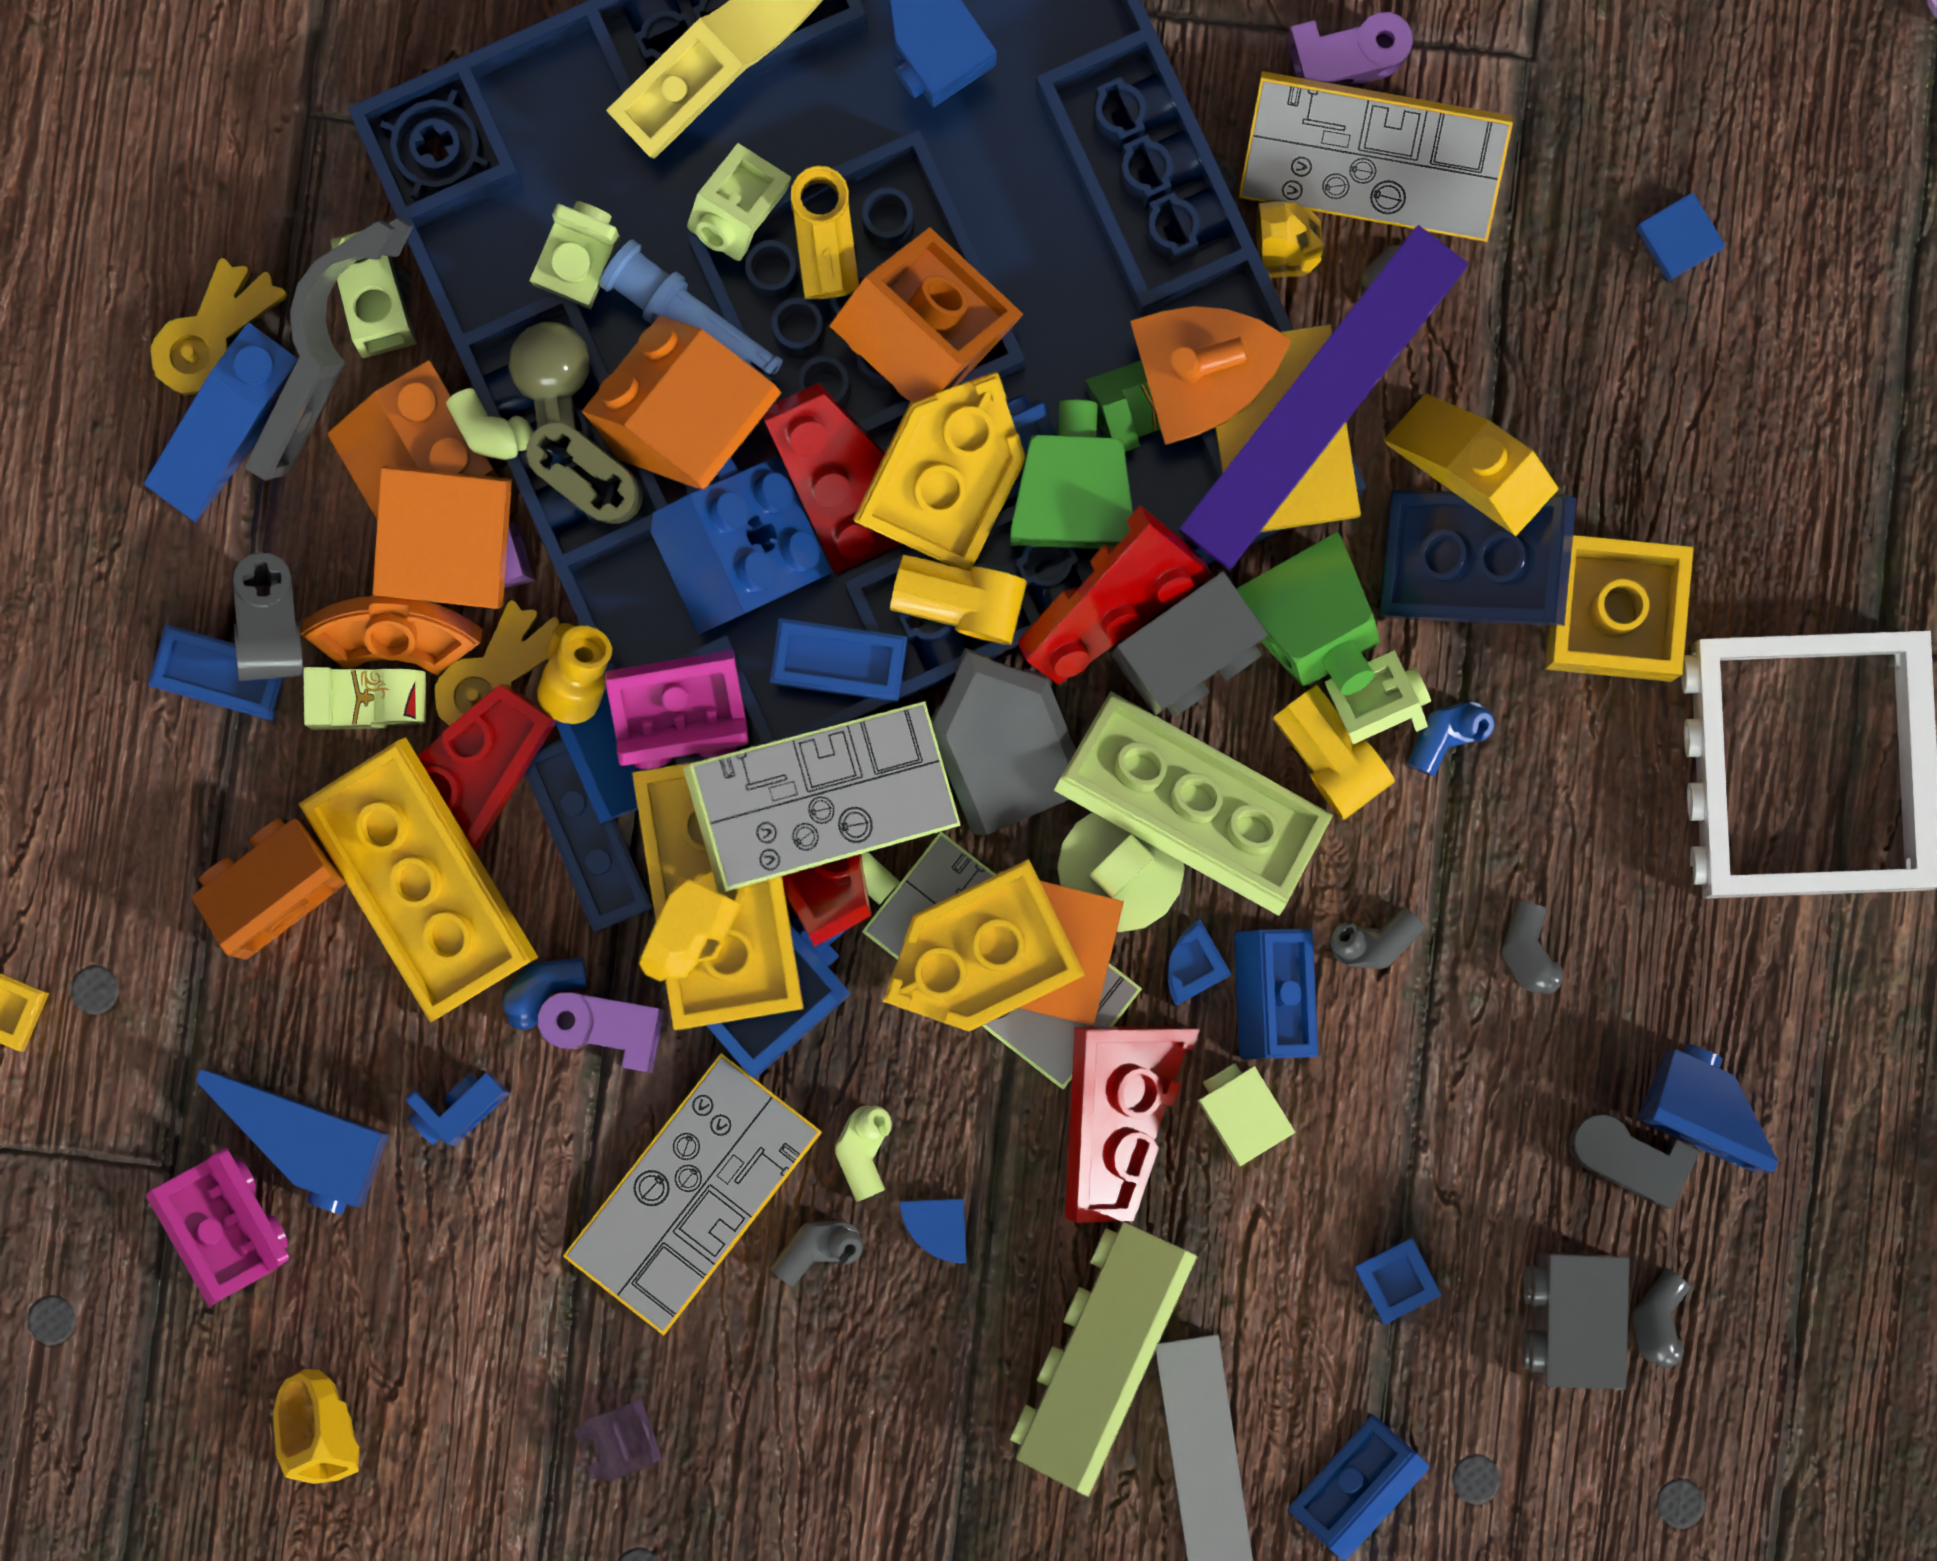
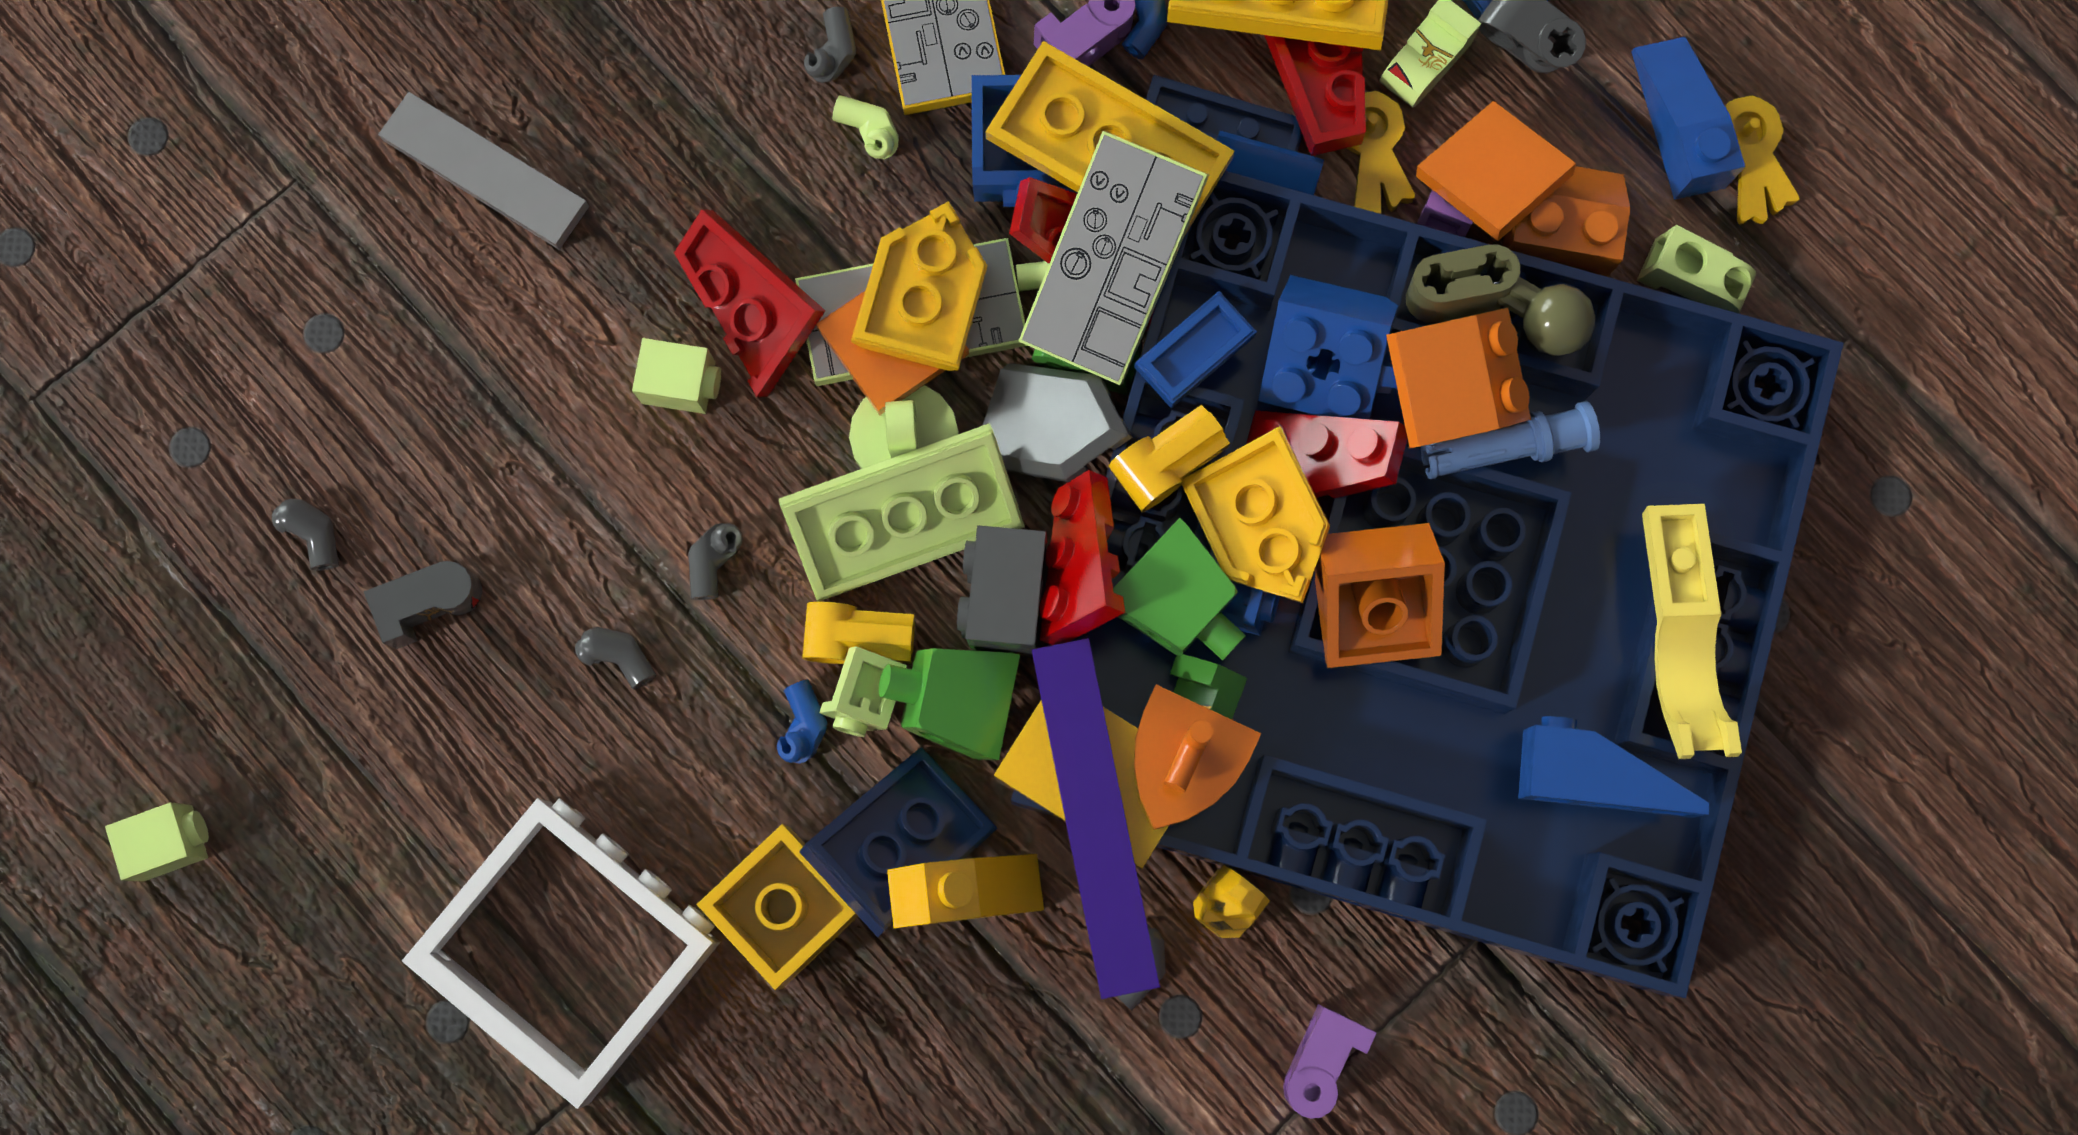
camera: 130 degrees right, 5 degrees down
dark grey piece [244,218,414,481] -> none
orange tile [300,595,483,676] -> none
yellowish green arm [446,388,533,460] -> none
yellowish green bracket [530,201,621,309] -> none
yellow piece [537,623,612,724] -> none
dark pink bracket [605,650,748,769] -> none
yellow rock [639,876,741,982] -> none
yellowish green bracket [687,143,792,261] -> none
yellow piece [791,166,859,299] -> none
blue tile [900,1199,967,1263] -> none
yellowish green slope [1010,1221,1197,1497] -> none
blue tile [1167,919,1232,1007] -> none
blue slope [1234,929,1318,1060] -> none
light grey tile [1238,71,1513,242] -> none
blue slope [1287,1414,1429,1561] -> none
blue tile [1353,1237,1442,1325] -> none
dark grey brick [1522,1252,1629,1390] -> none
blue slope [1636,1043,1779,1173] -> none

